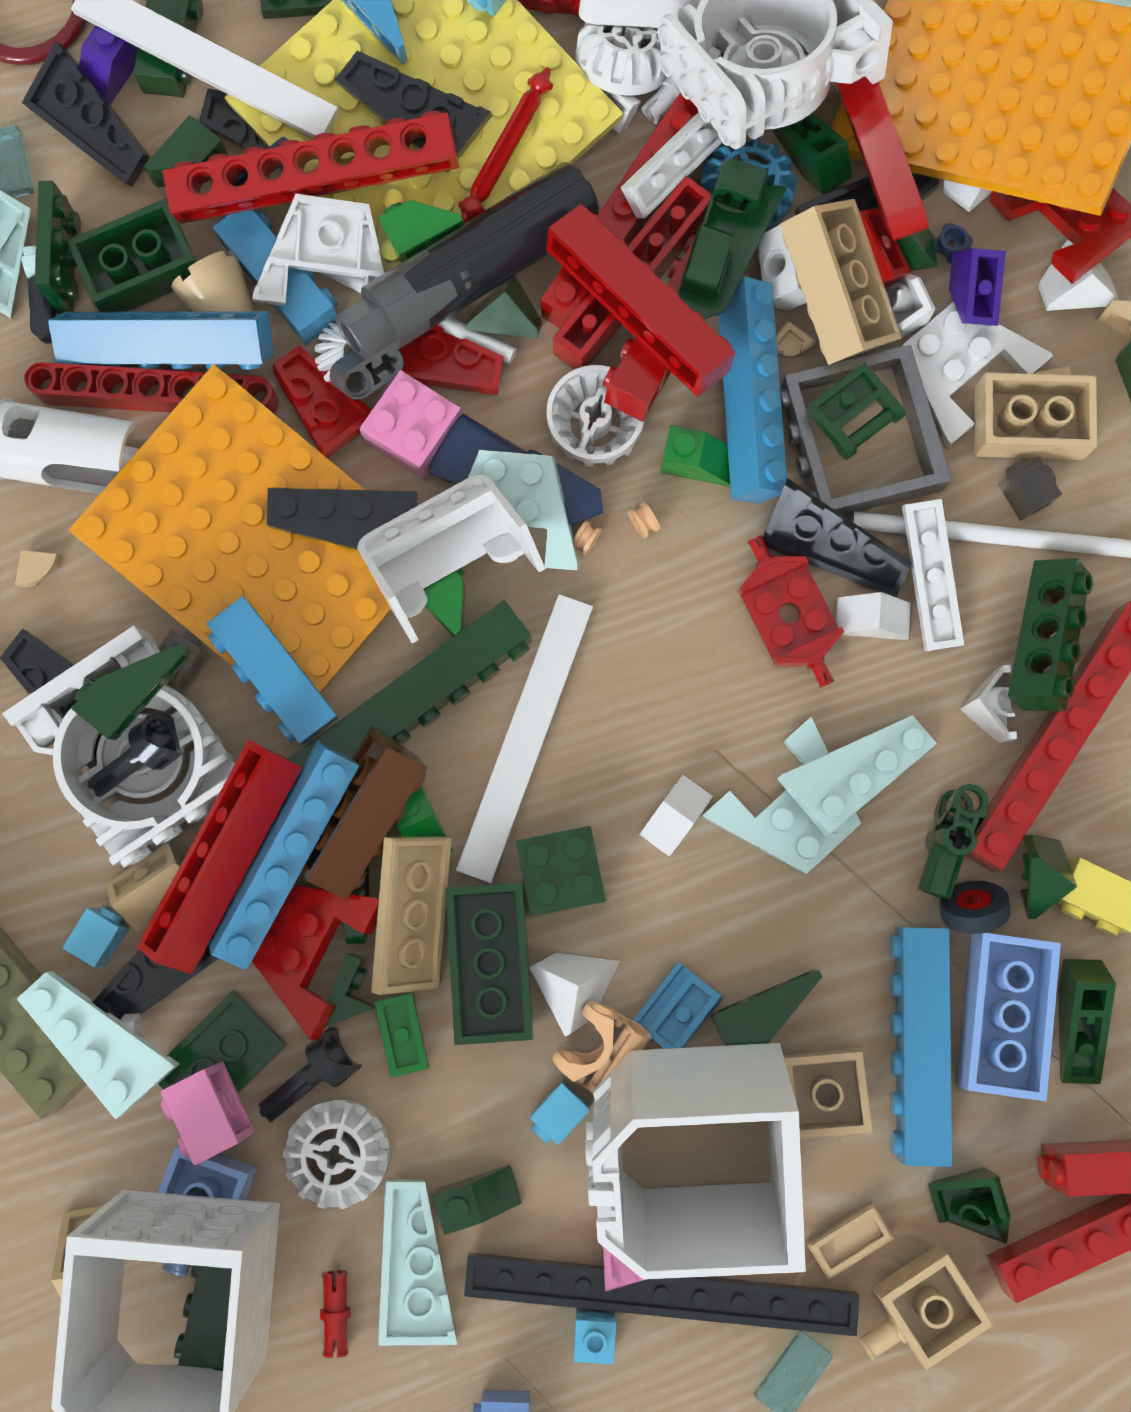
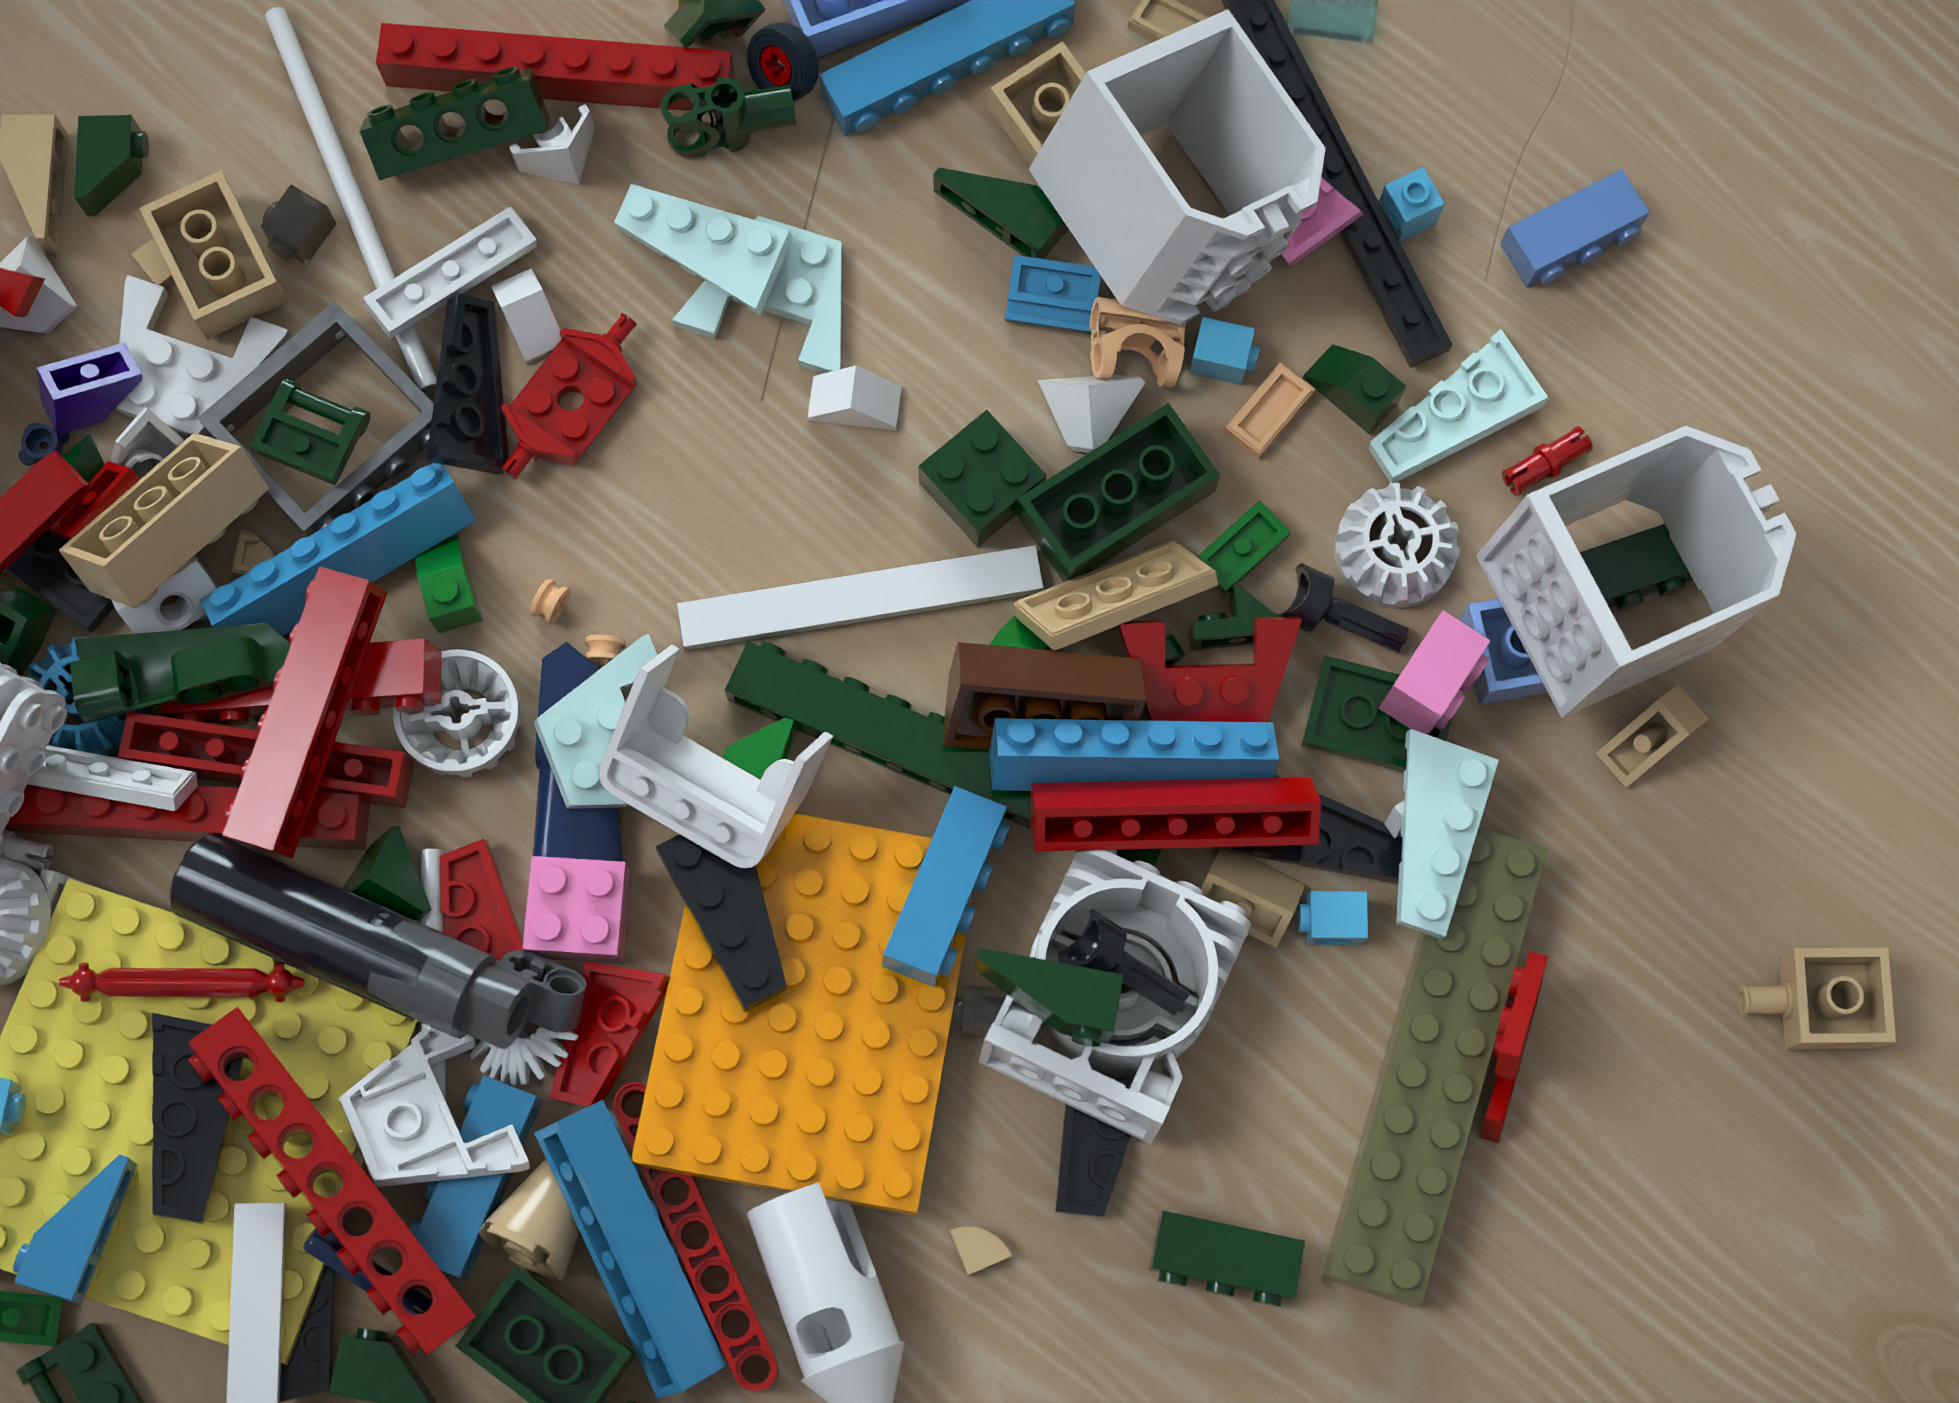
camera: 125 degrees left, 5 degrees down
green slope [378,200,464,263] -> none
none -> light nougat tile [1224,362,1315,459]

